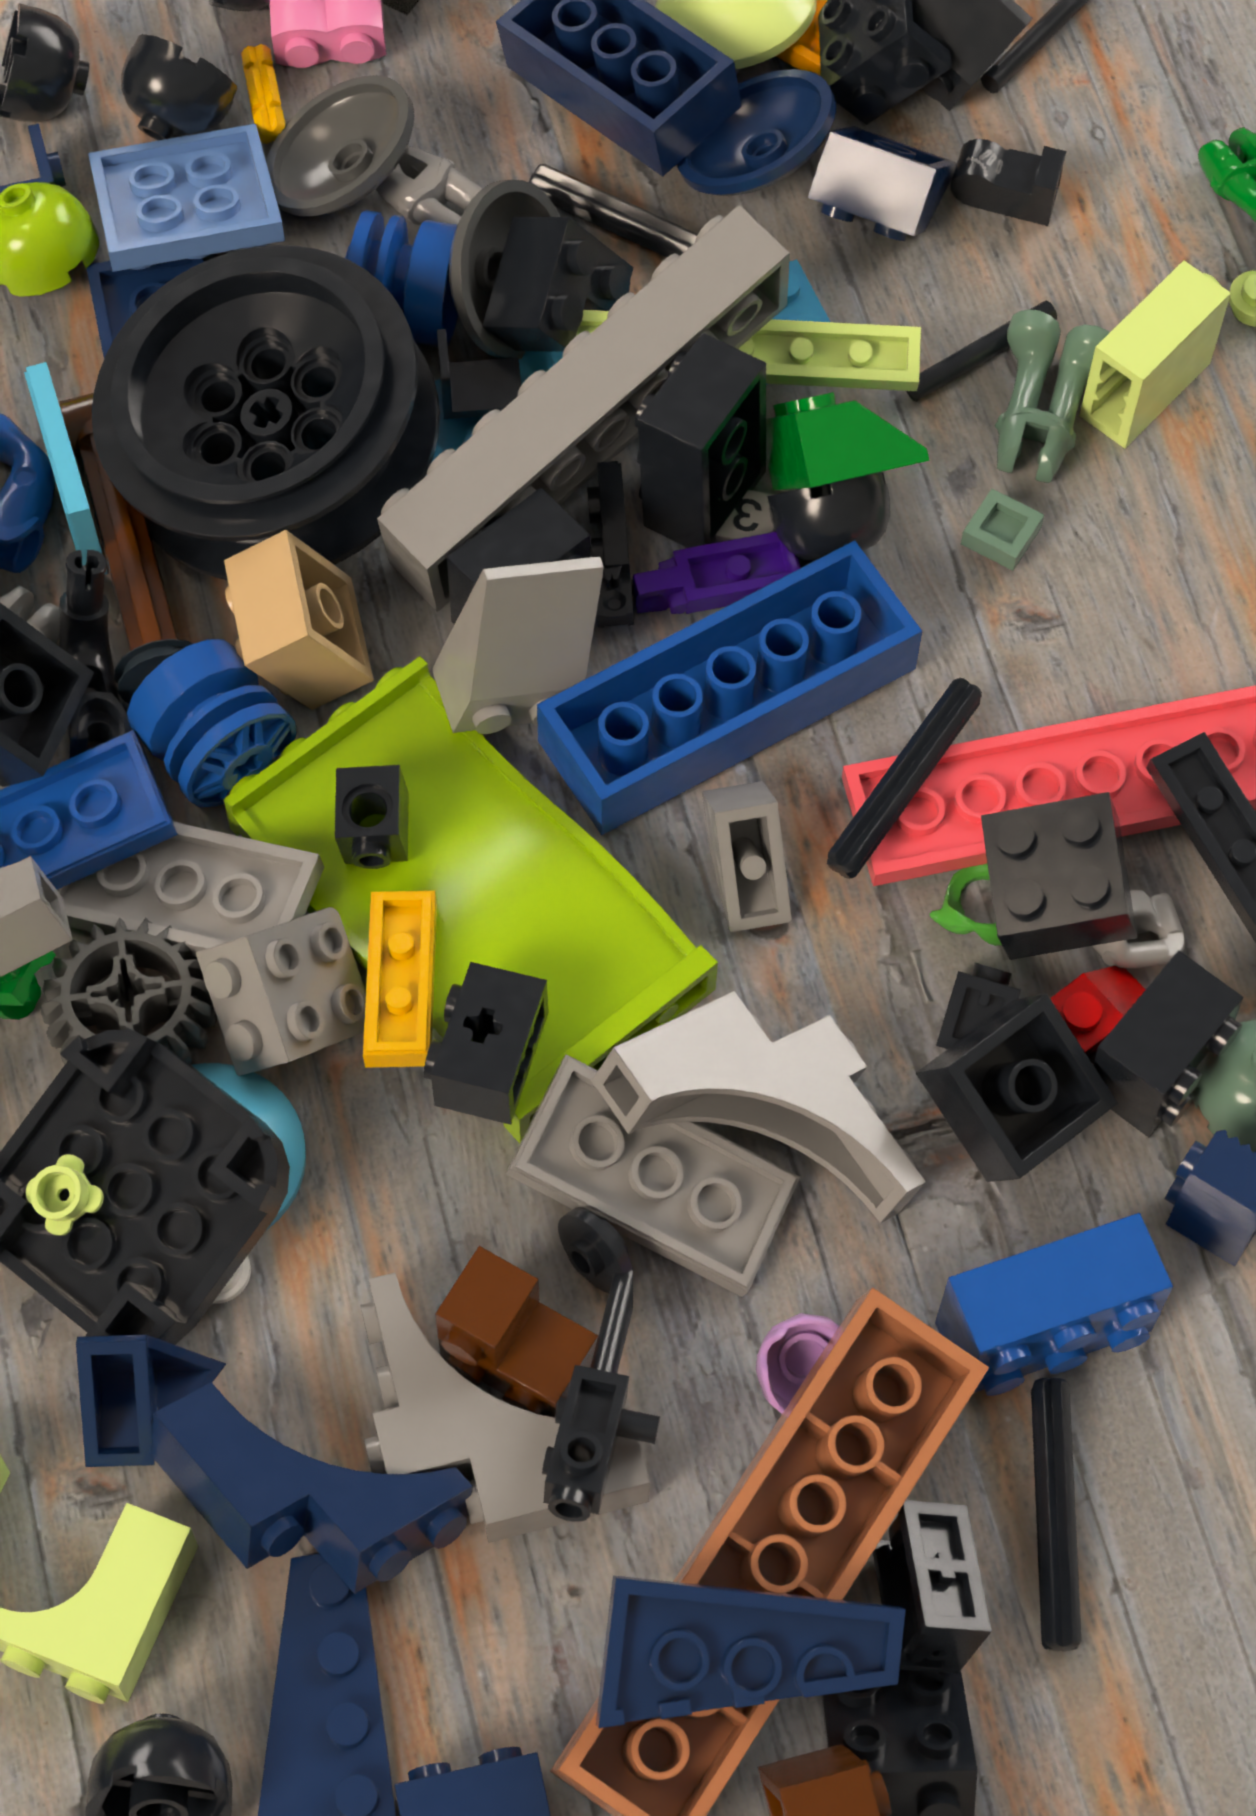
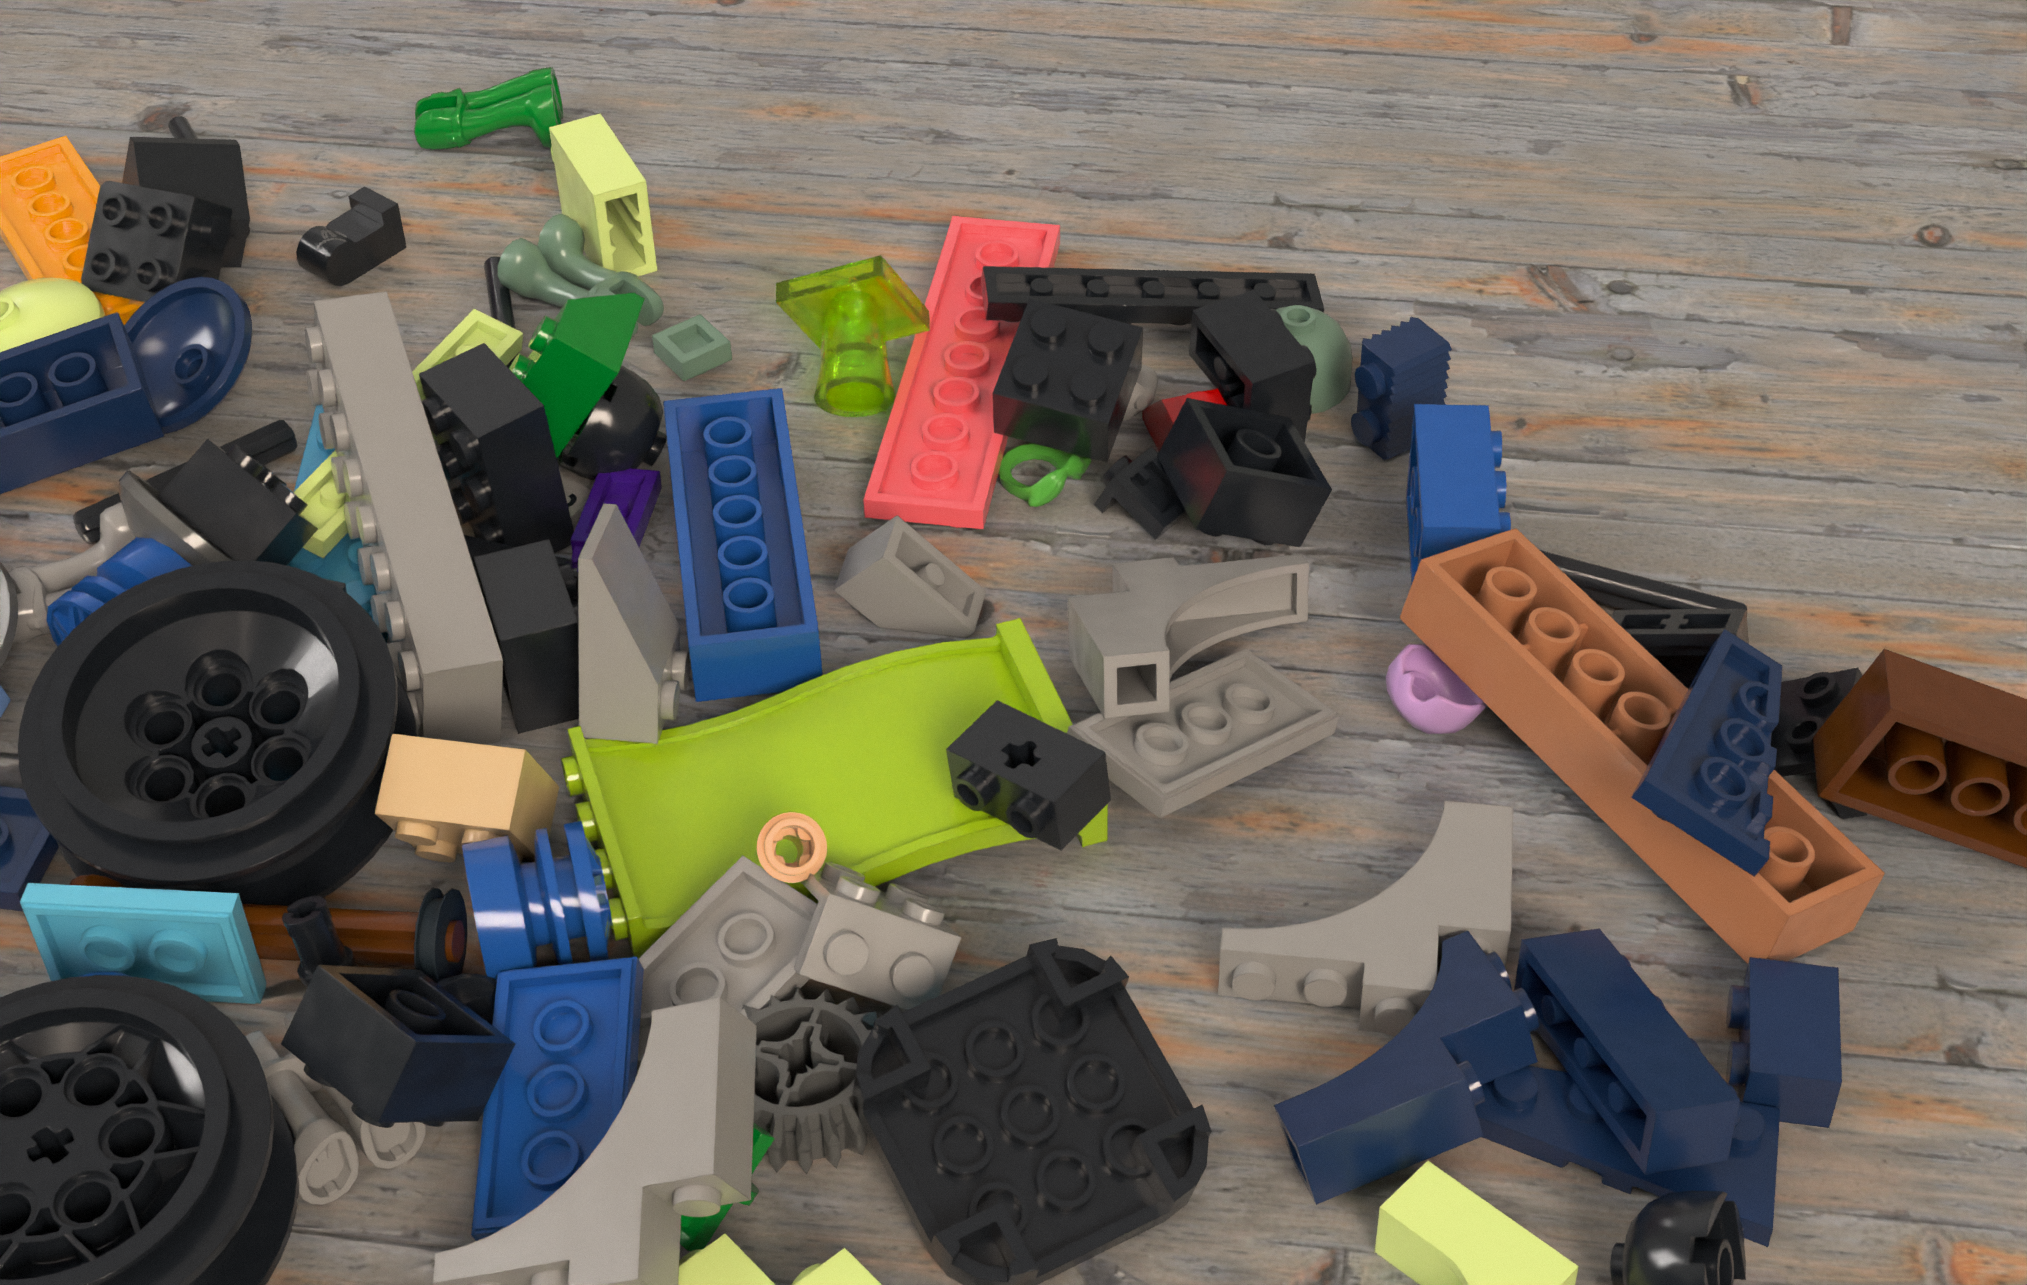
camera: 65 degrees left, 20 degrees down
yellowish green plate [26,1155,104,1236] -> none
dark blue slope [76,1335,226,1467] -> none
black brick [335,765,409,869] -> none
yellow tile [363,890,437,1068] -> none
reddish brown brick [435,1246,598,1418] -> none
black piece [542,1208,660,1522] -> none
slope [808,126,957,241] -> none
black axle [827,678,982,879] -> none
none -> light nougat cone [757,812,827,883]
none -> clear neon green plant [776,255,930,417]
none -> dark blue brick [1514,928,1741,1175]

